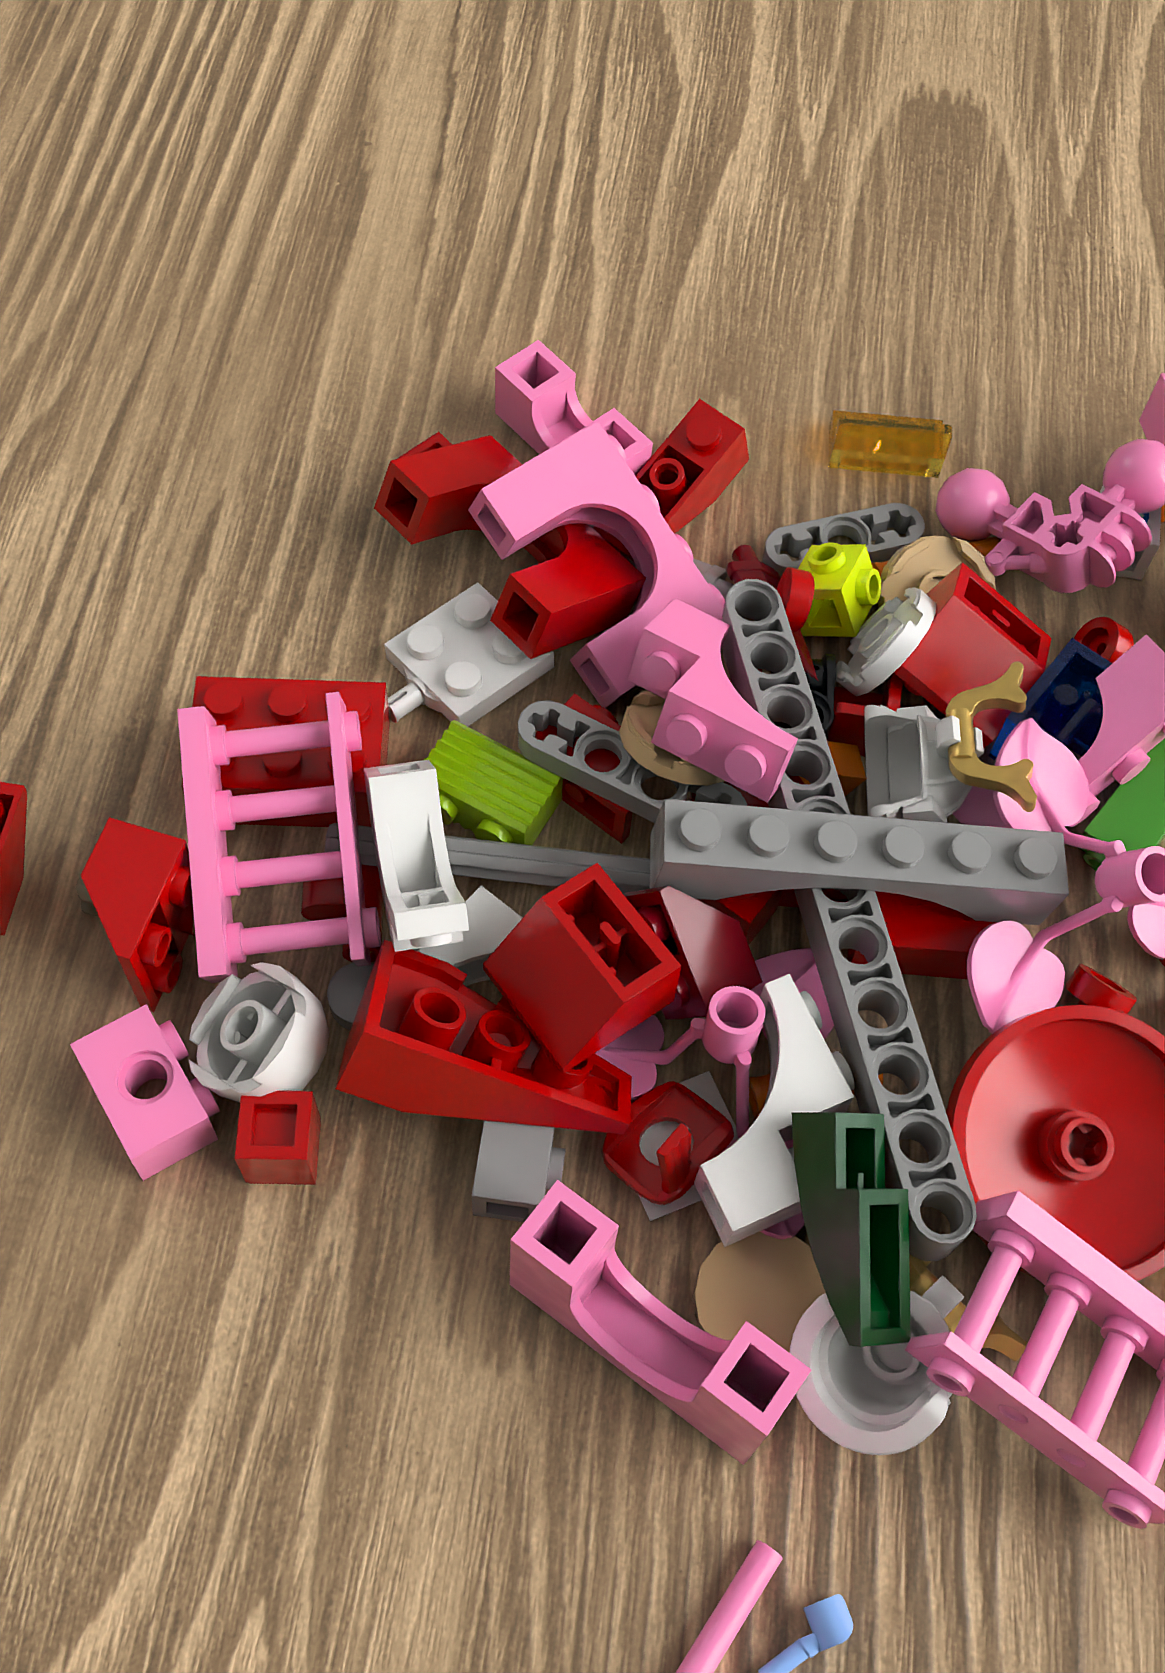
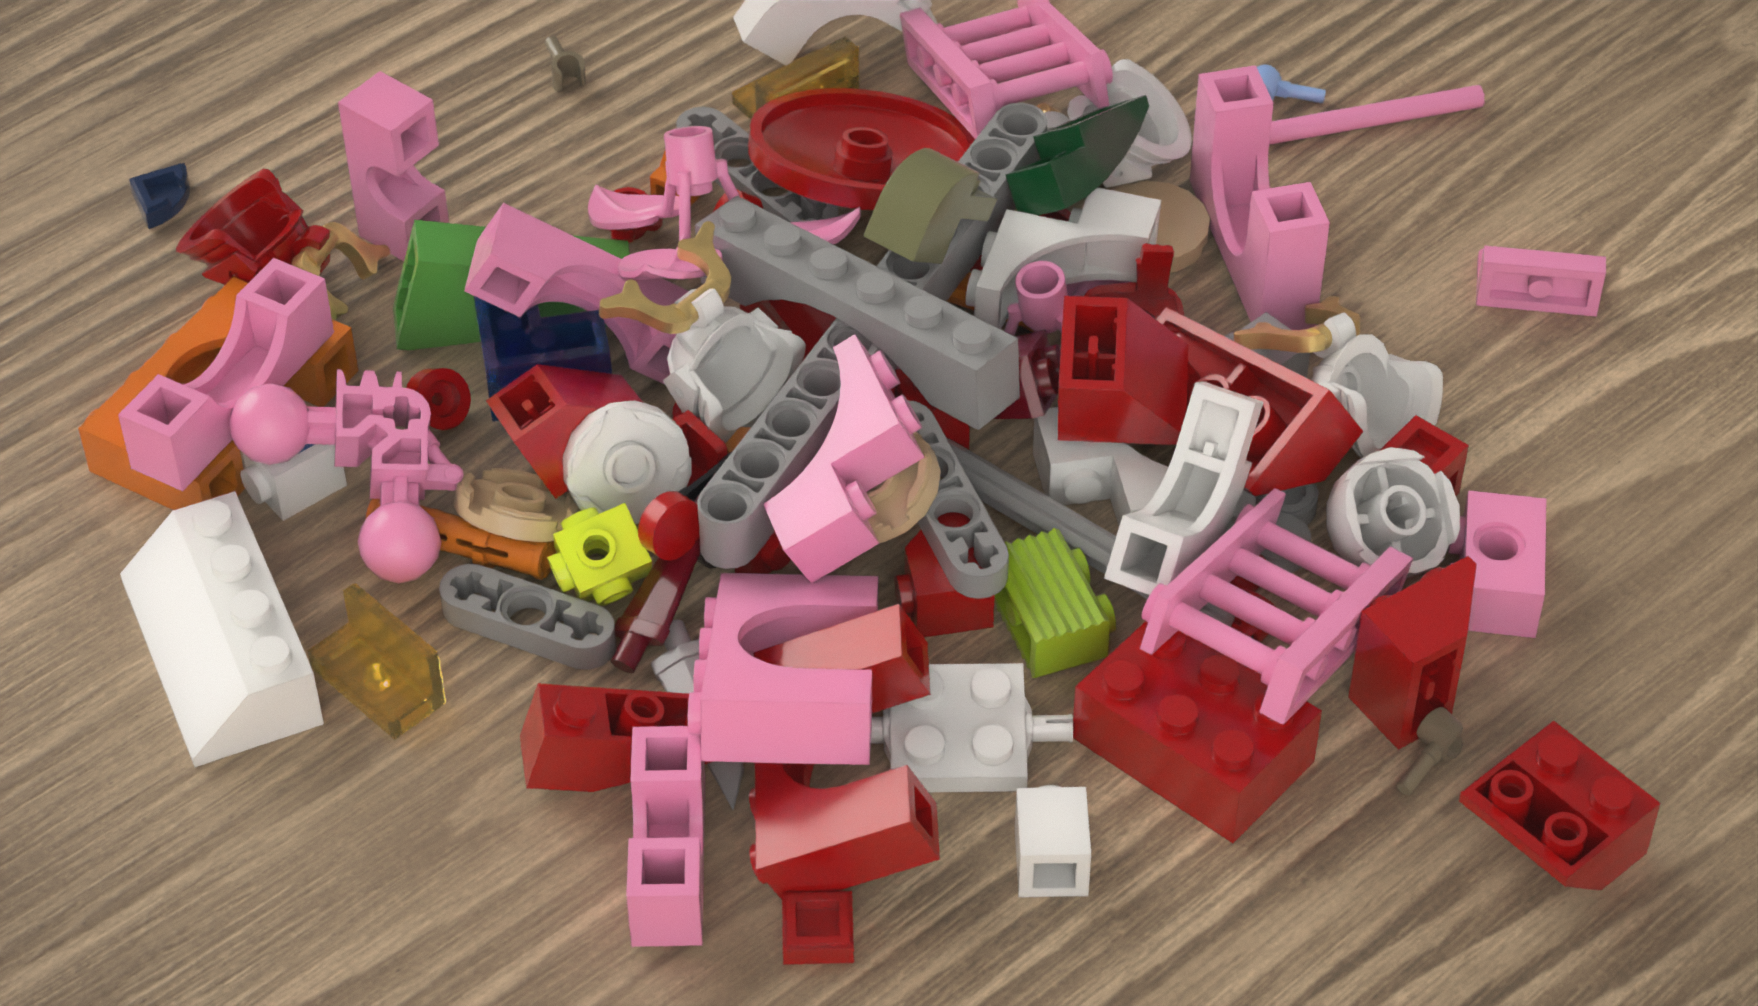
camera: 135 degrees left, 15 degrees down
none -> white slope [120,491,324,767]
none -> olive brick [863,148,997,264]
none -> white brick [1015,785,1091,897]
none -> white helmet [1234,296,1443,458]
none -> bright pink panel [1476,246,1606,317]

